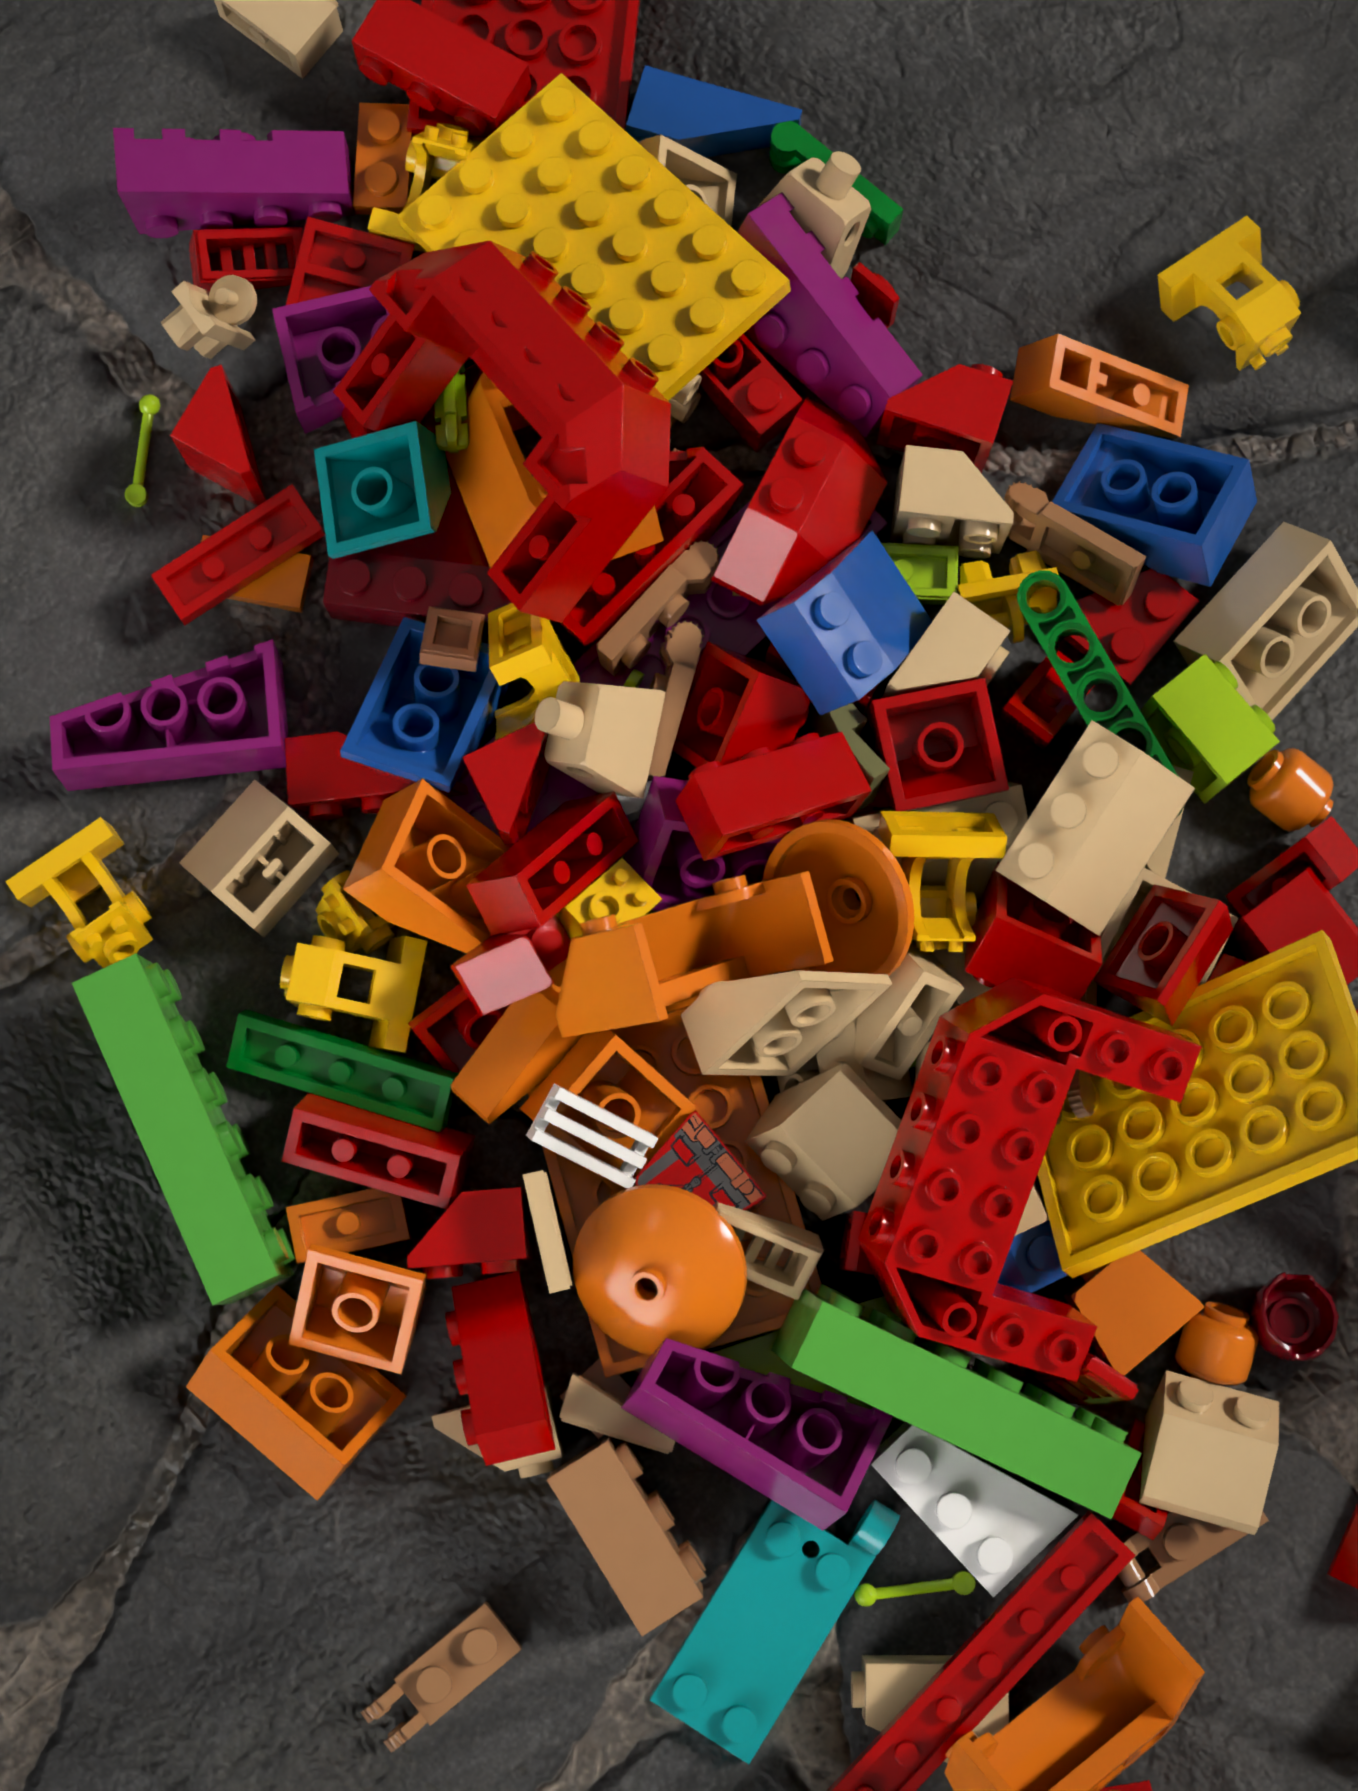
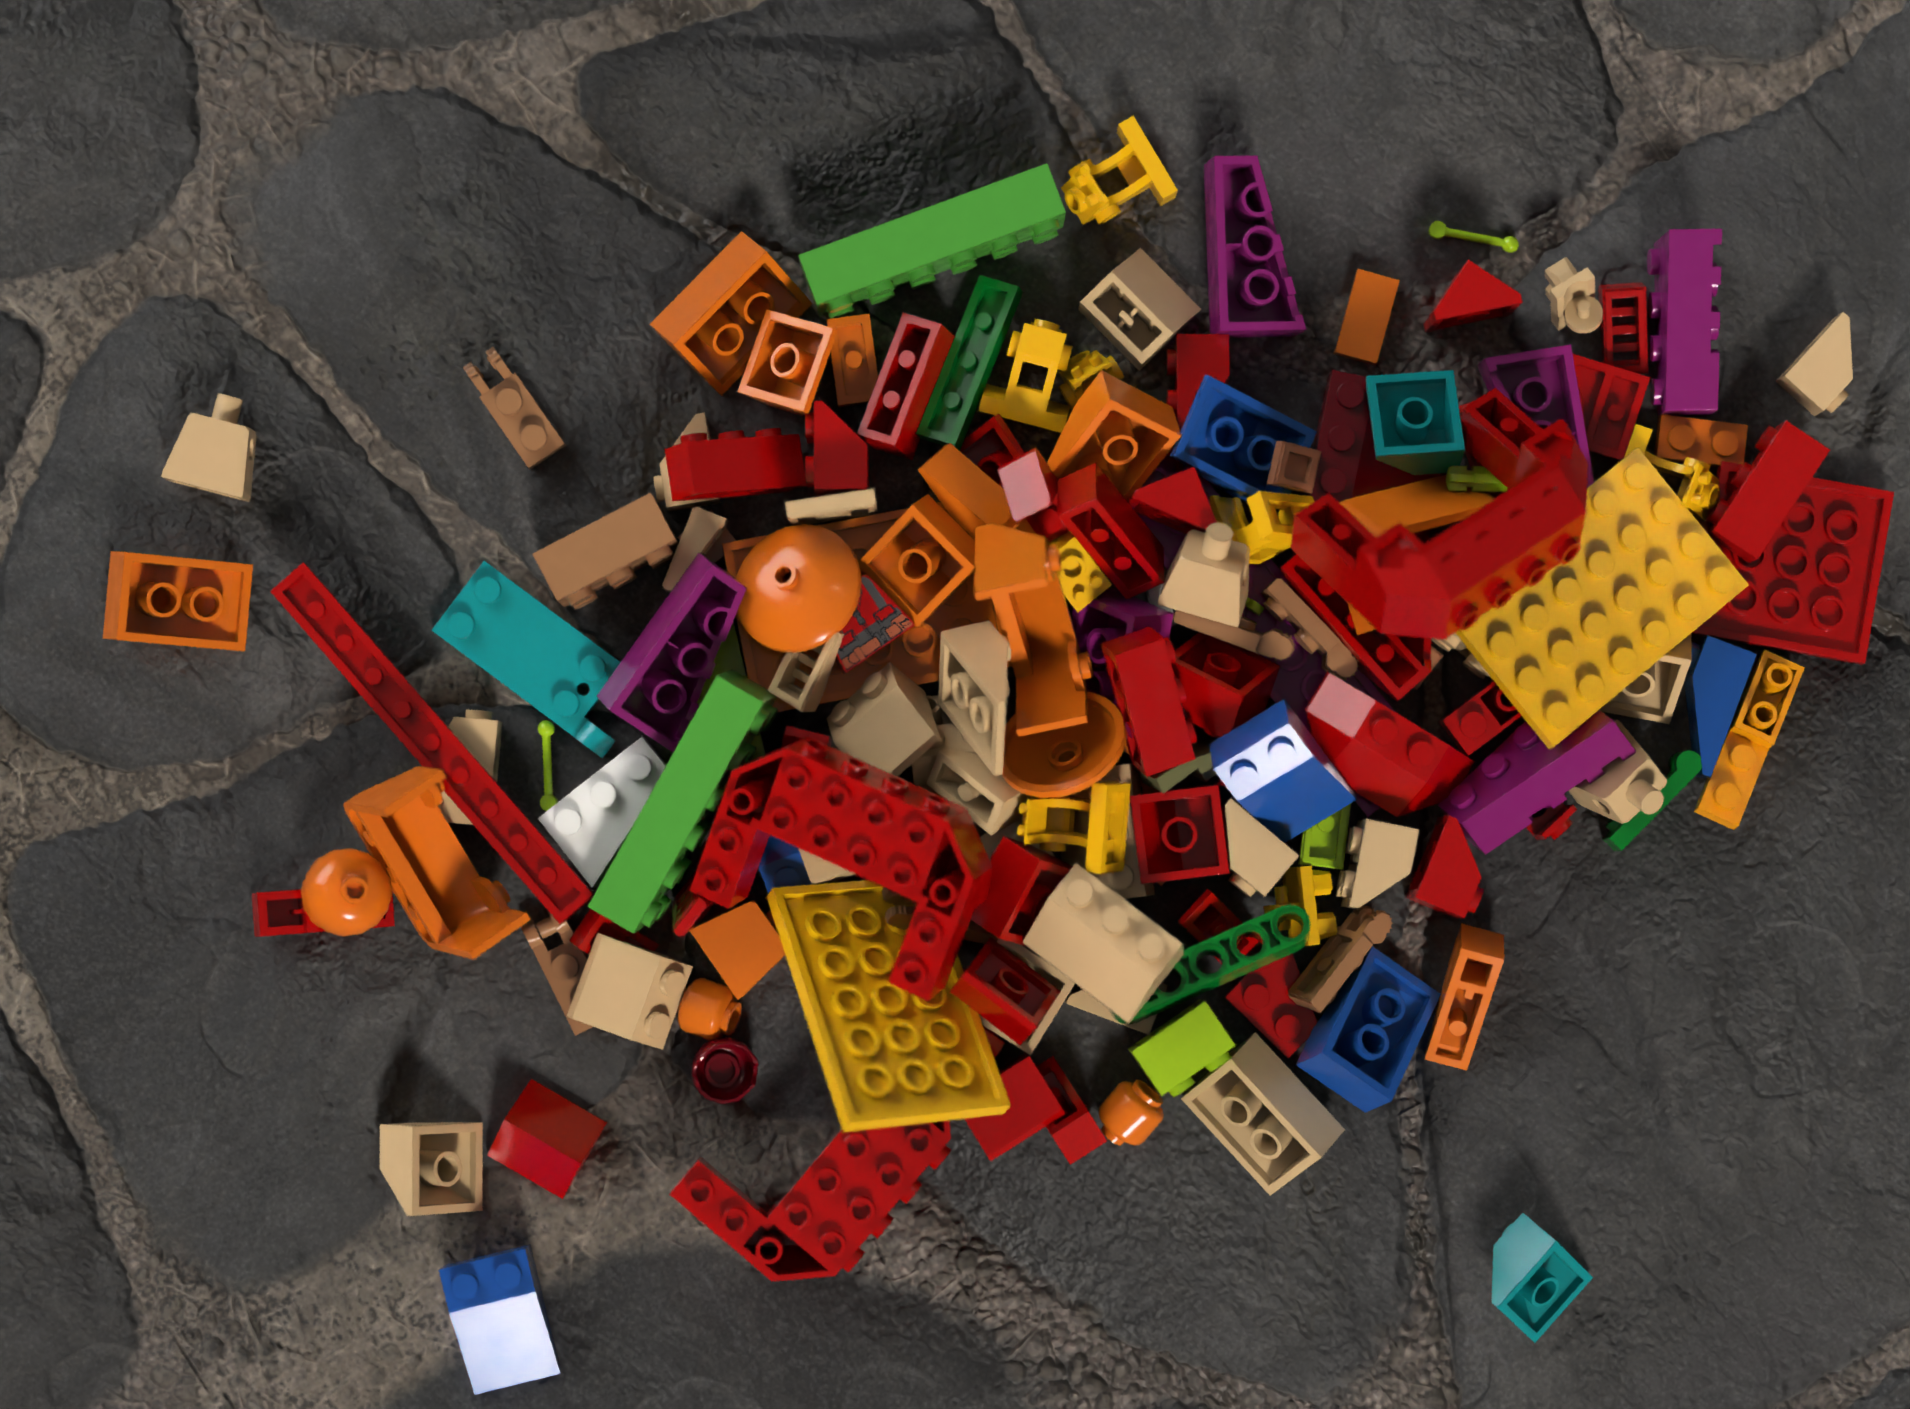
camera: 90 degrees right, 5 degrees up
red plate [151,484,325,626] -> none
white tile [526,1083,658,1189] -> none
yellow tile [1157,215,1301,371] -> none
none -> light orange slope [1694,650,1805,830]

